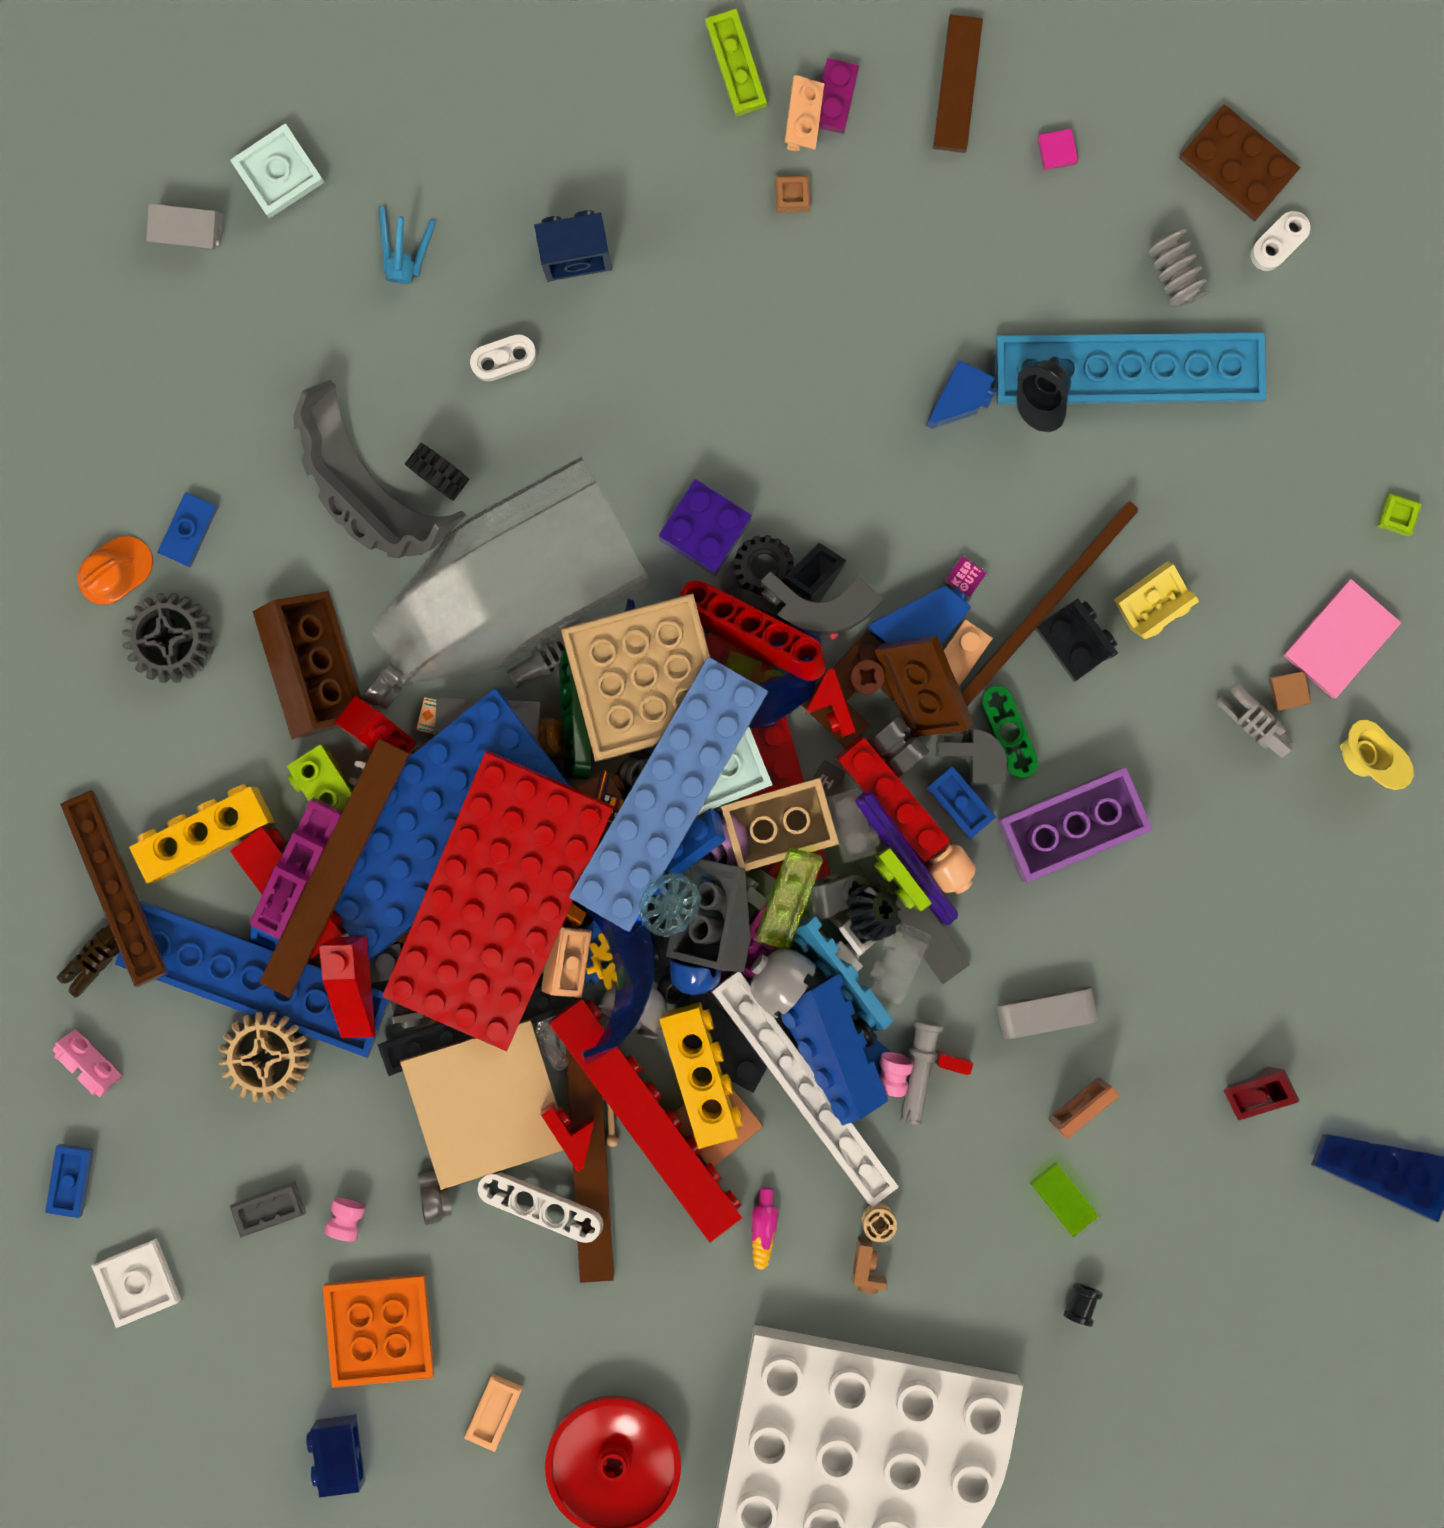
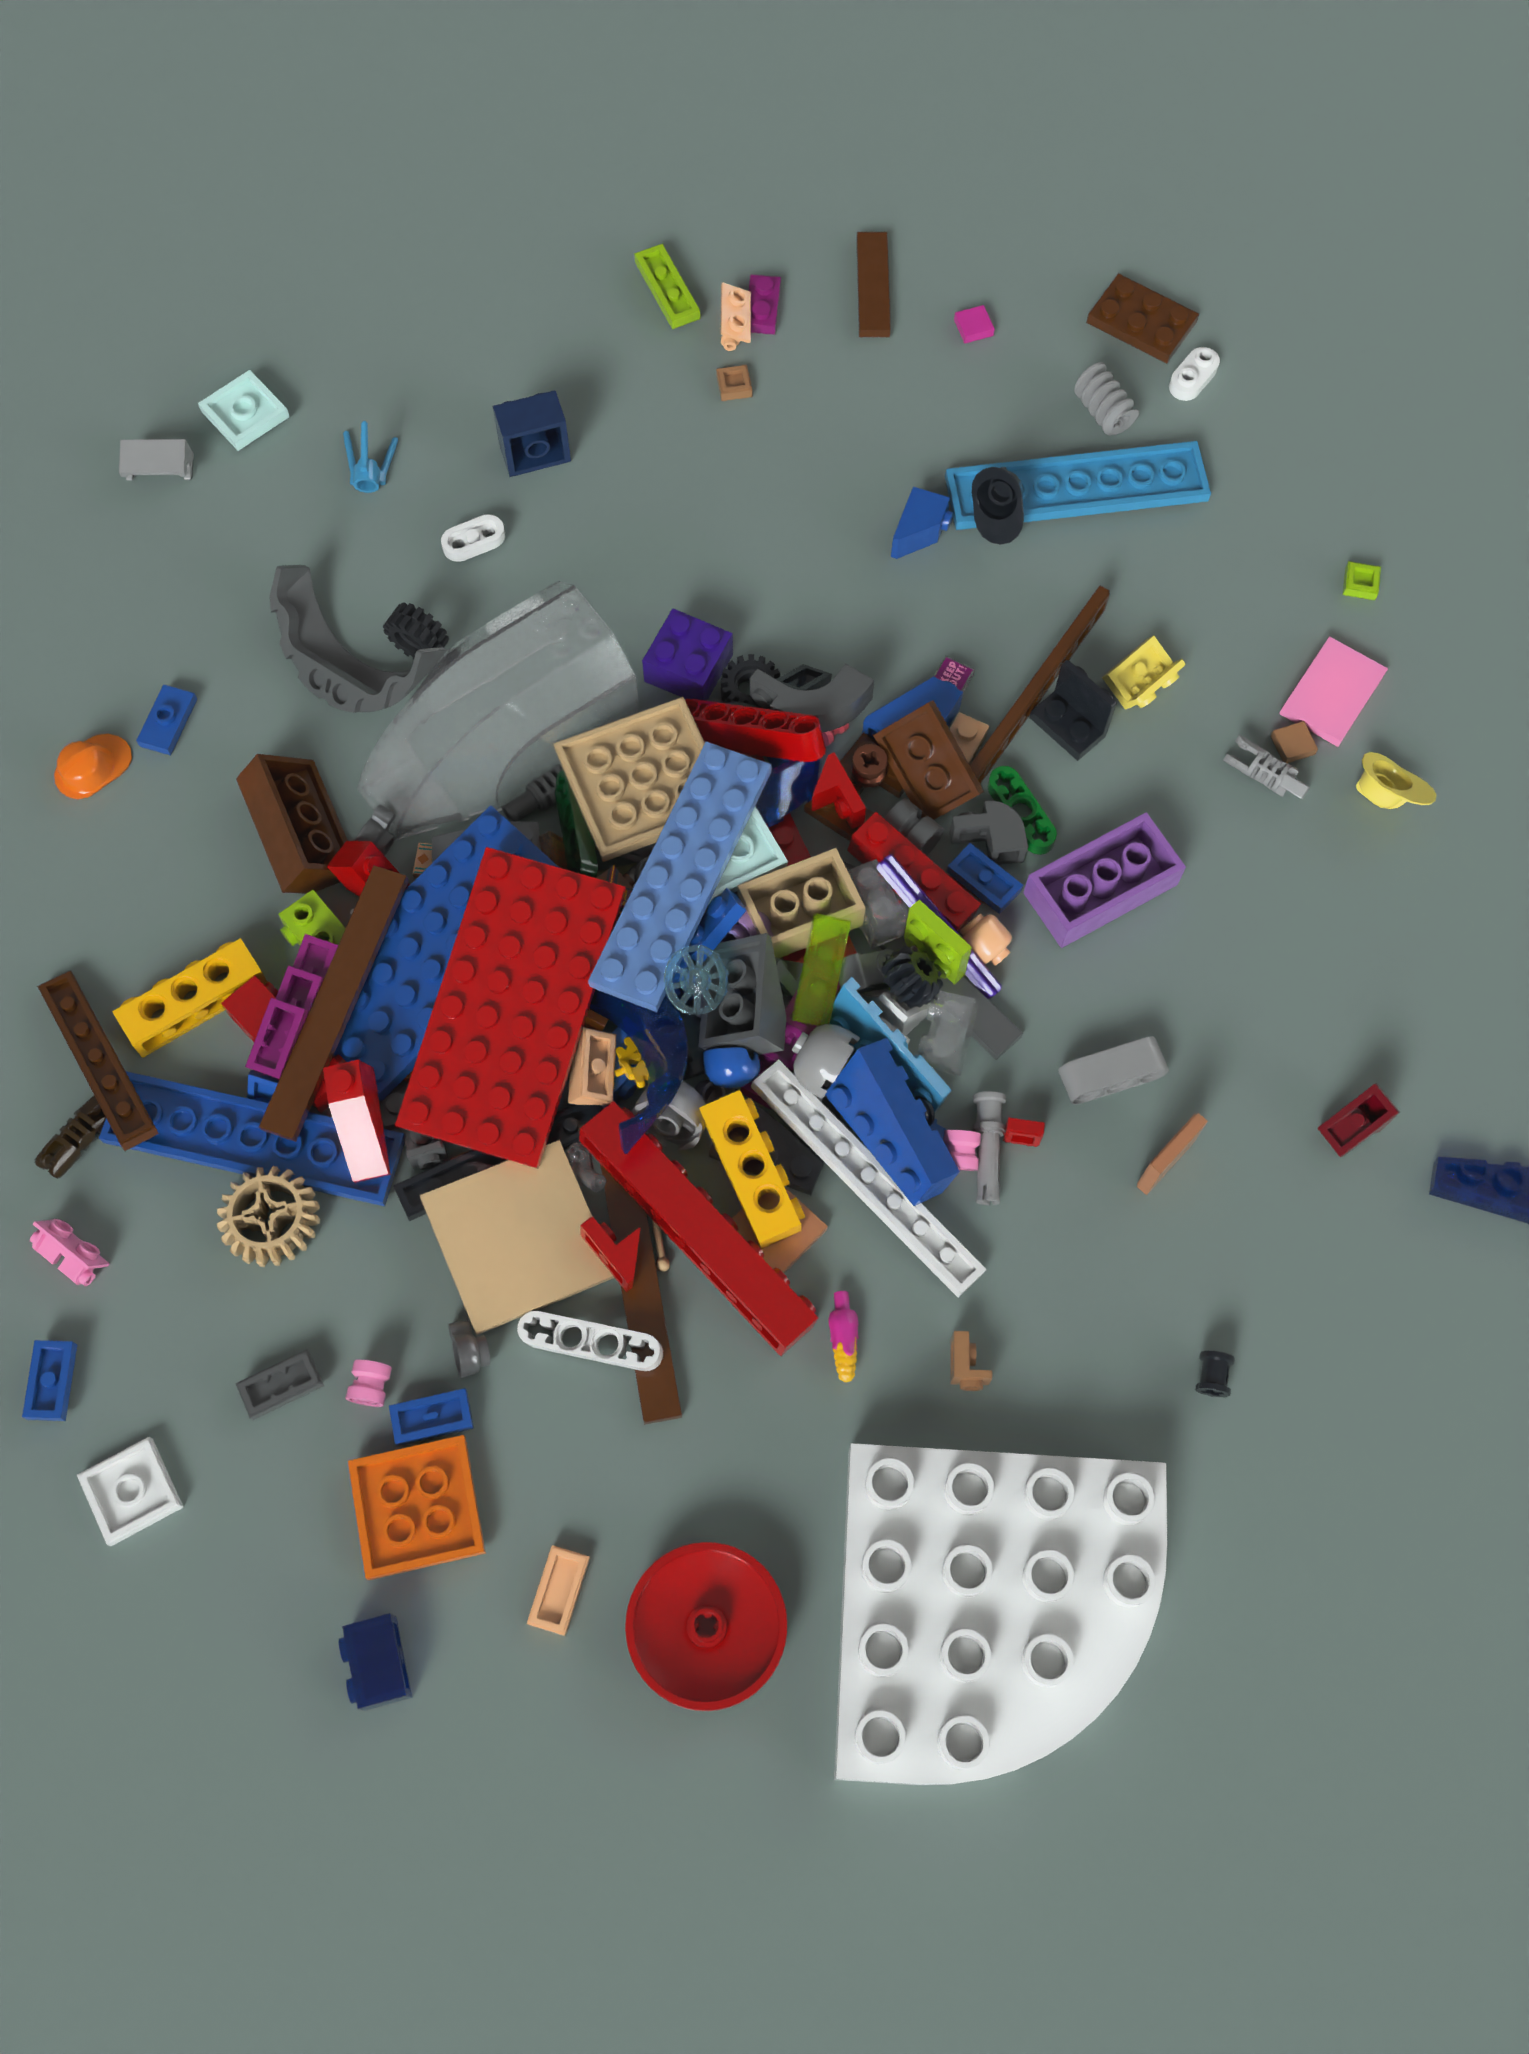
camera: 10 degrees left, 20 degrees down
dark grey gear [122,593,215,683] -> none
tan wheel [861,1202,897,1243] -> none
clear neon green tile [1030,1162,1099,1238] -> none
none -> blue plate [389,1388,474,1446]

